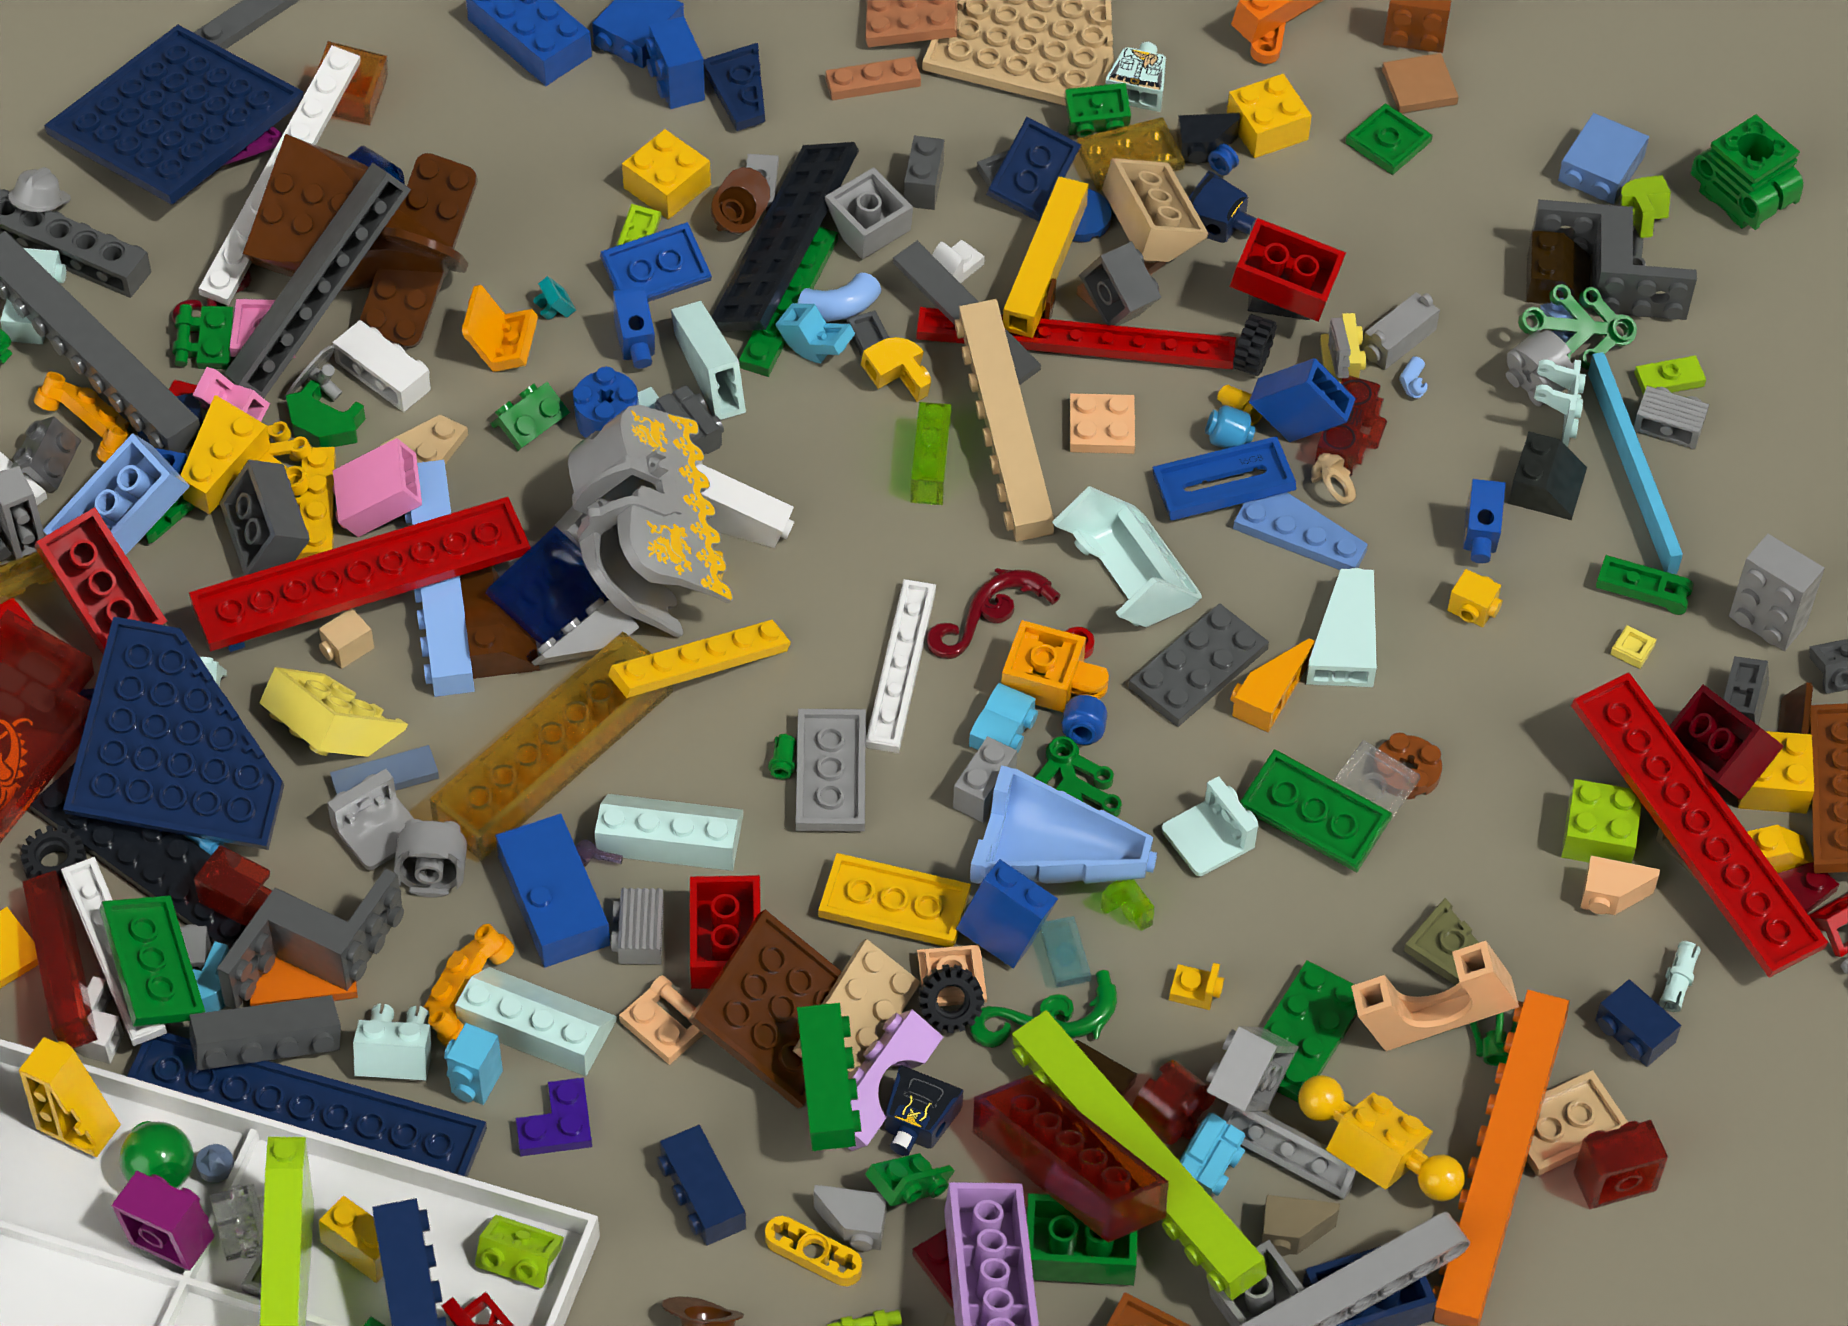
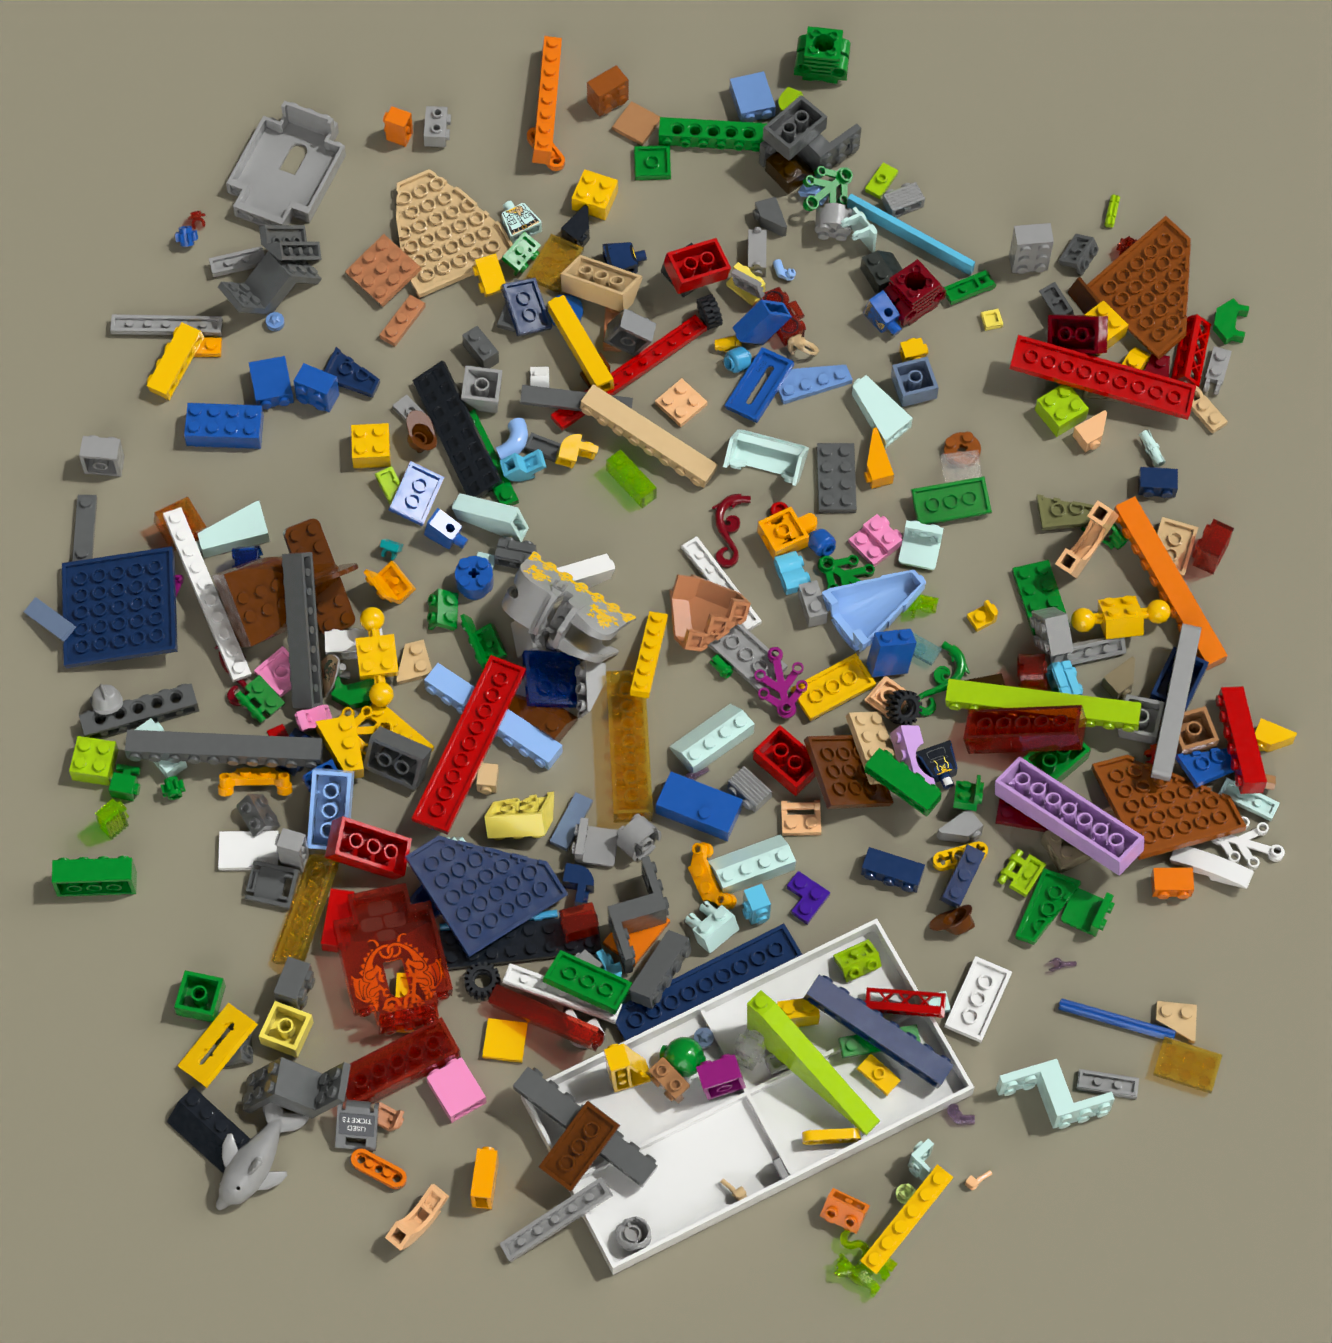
camera: 45 degrees left, 10 degrees up
bright pink brick [333,438,422,537] -> none
blue bush [1208,144,1239,175] -> none
none -> sand blue tile [24,597,76,642]
none -> light aqua slope [196,501,270,558]
none -> yellow brick [355,607,398,707]
none -> green bracket [460,614,508,673]
none -> yellow brick [472,253,506,297]
none -> dark blue brick [563,863,594,910]
none -> medium nougat bracket [648,1057,690,1104]
none -> green brick [658,117,767,152]
none -> nougat panel [669,574,751,652]
none -> dark grey slope [753,197,787,237]
none -> magenta plant [754,647,808,719]
none -> dark grey brick [763,95,827,161]
none -> bright pink plate [848,514,902,567]
none -> dark red piece [884,259,946,327]
none -> sand blue brick [891,357,939,407]
none -> dark blue brick [939,844,985,908]
none -> tan hinge [1191,386,1228,434]

